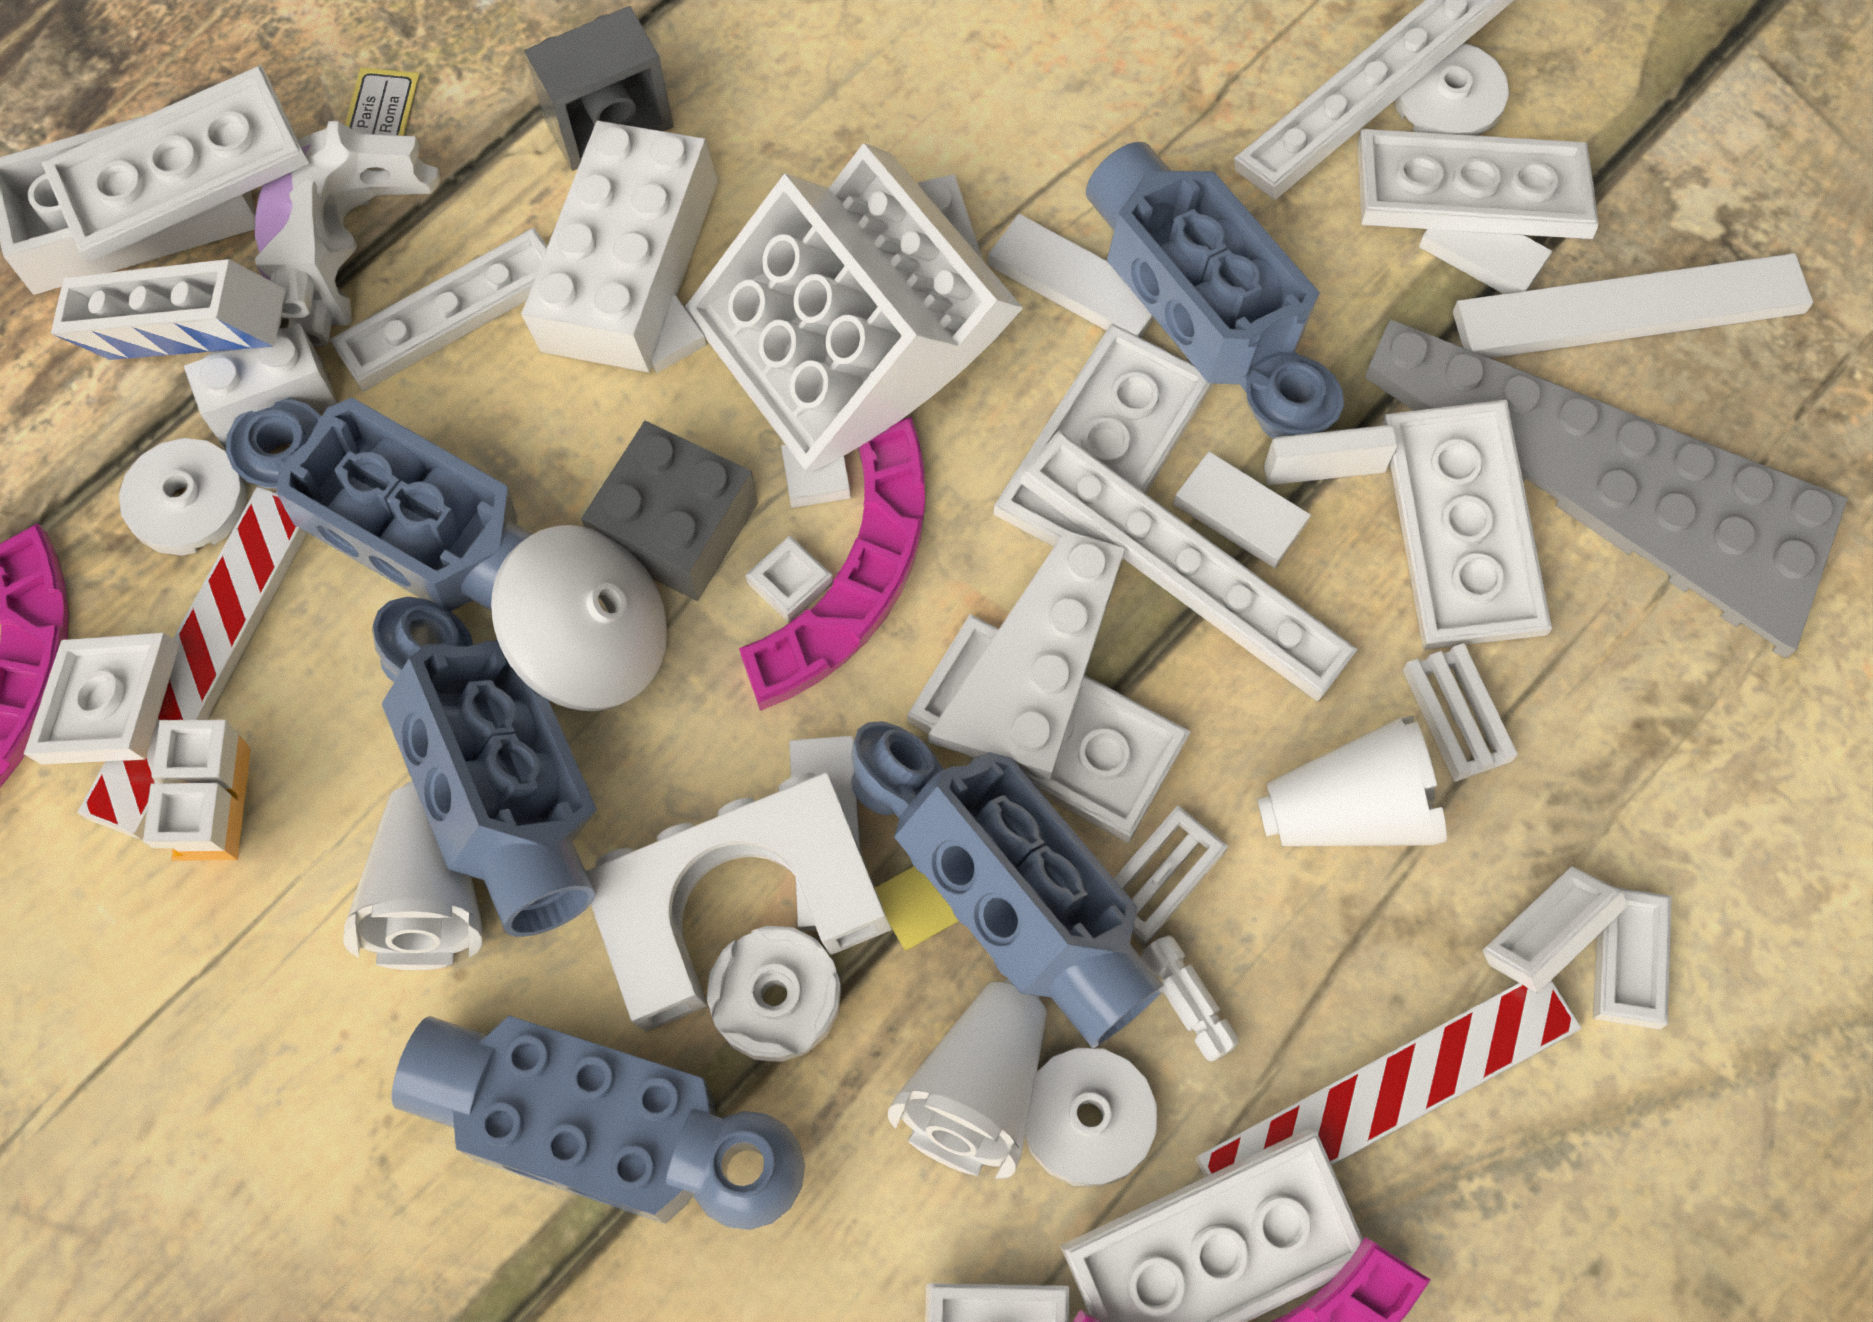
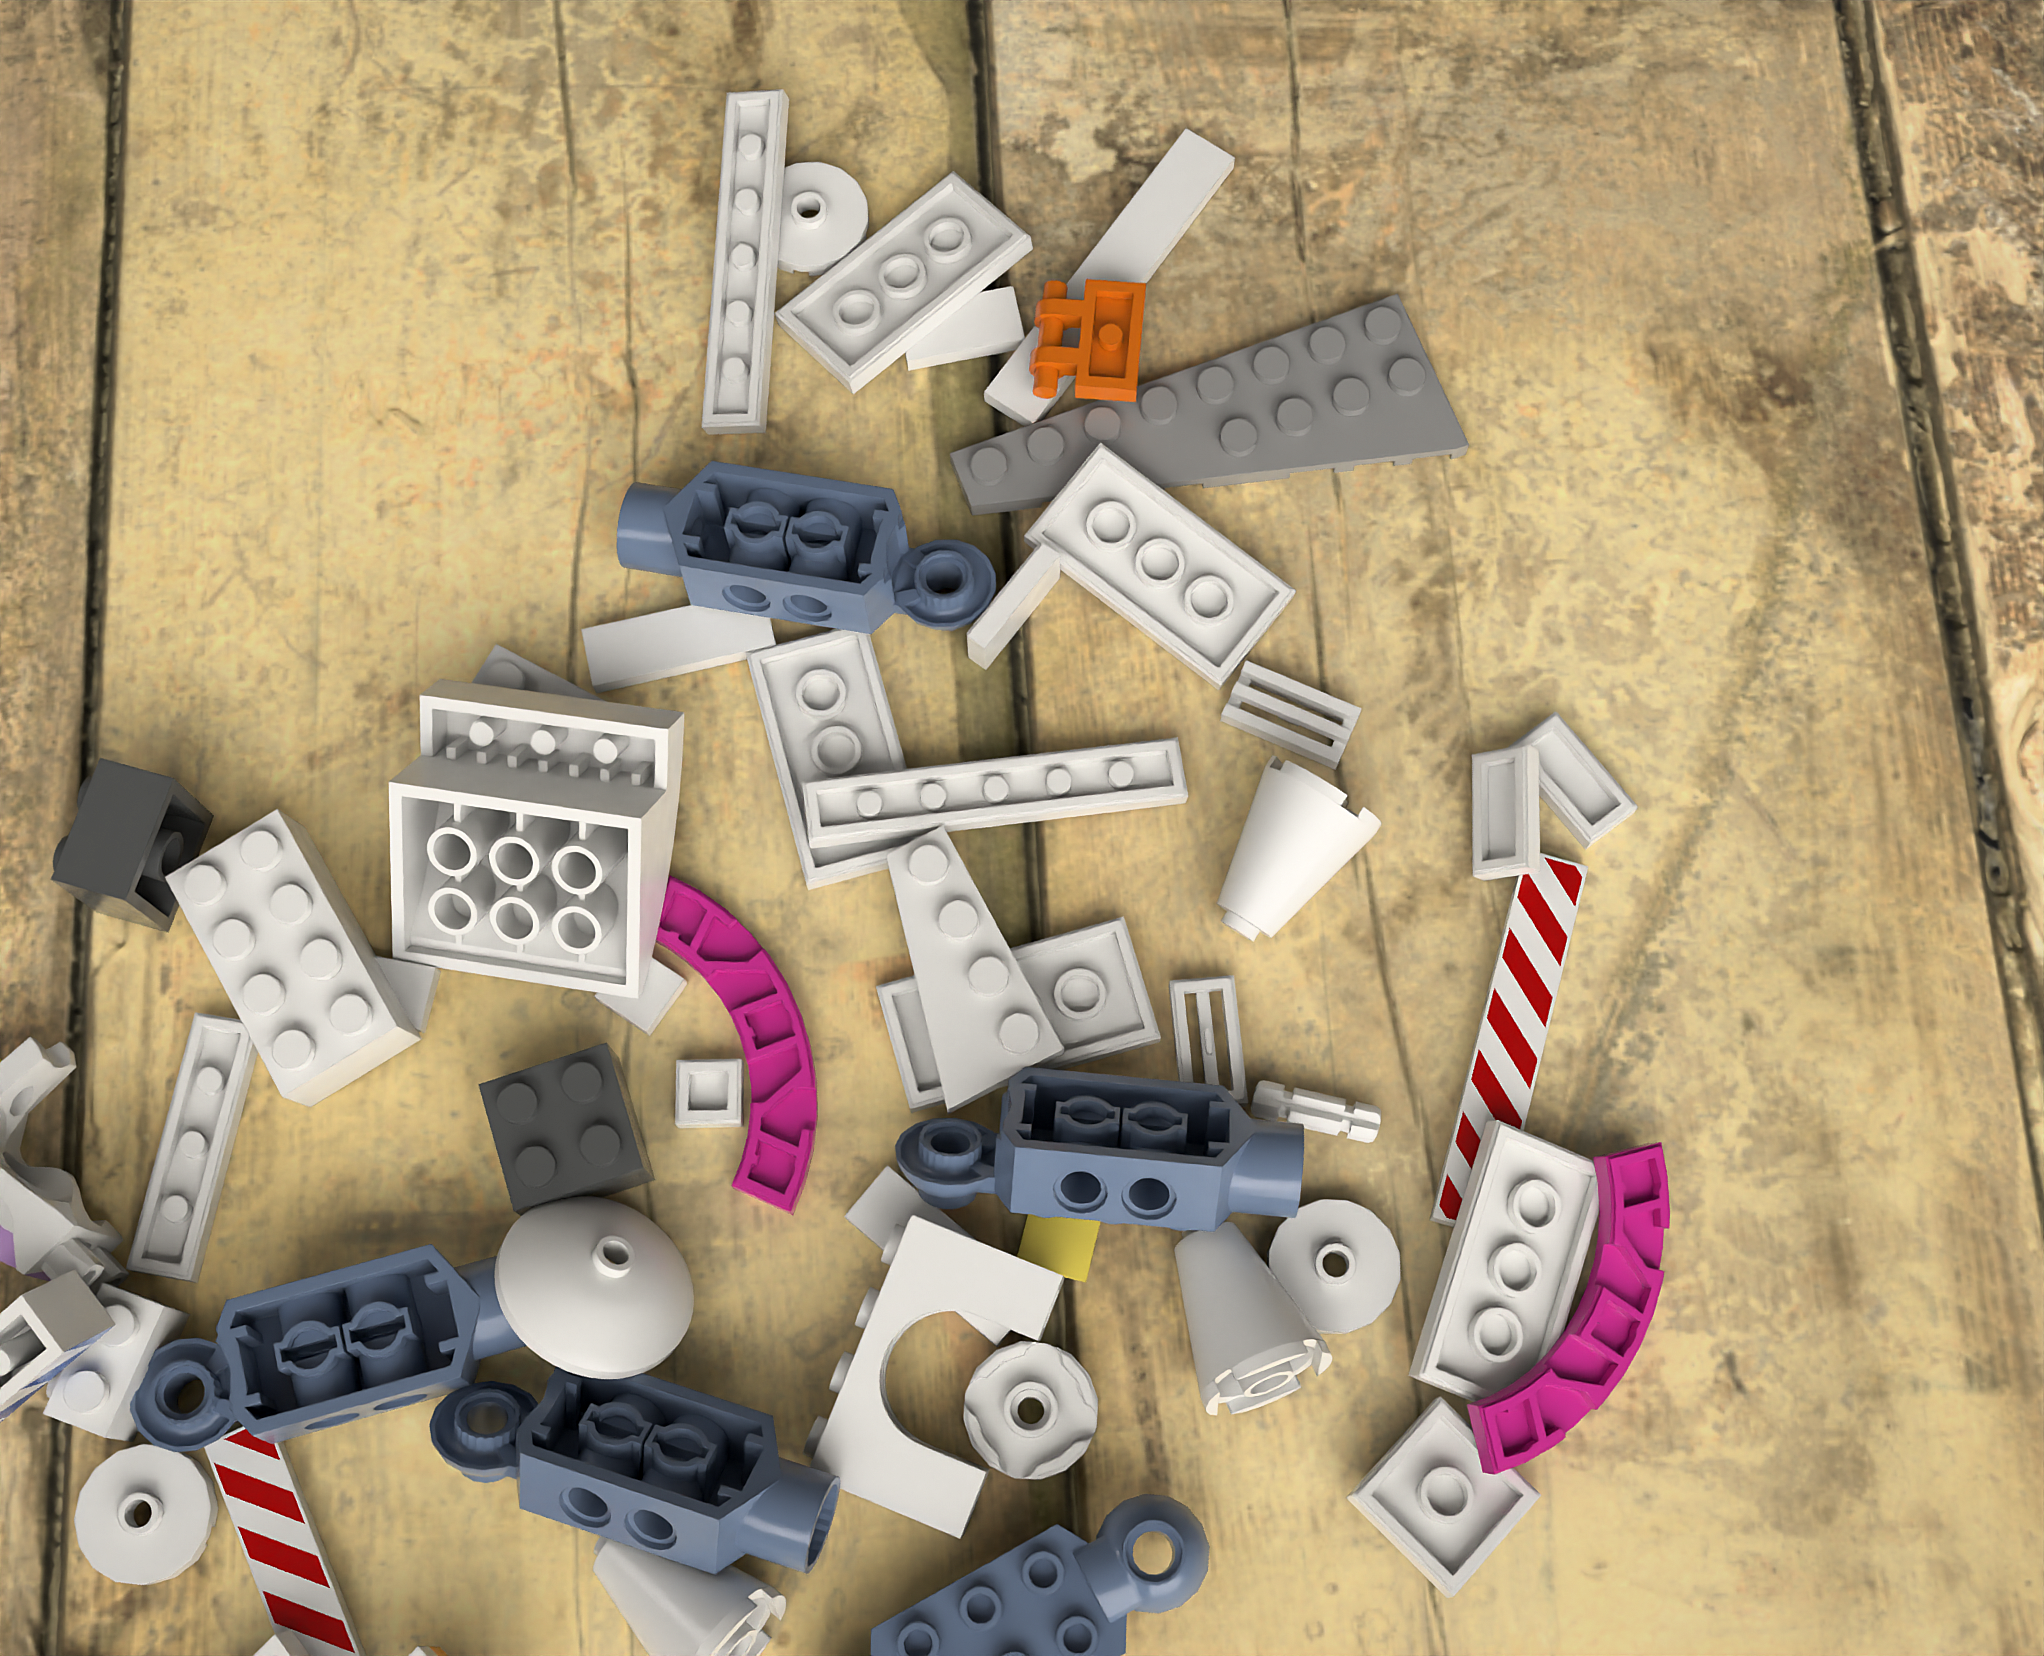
camera: 45 degrees left, 5 degrees up
white tile [1173,451,1311,569] -> none
none -> orange plate [1029,279,1146,402]

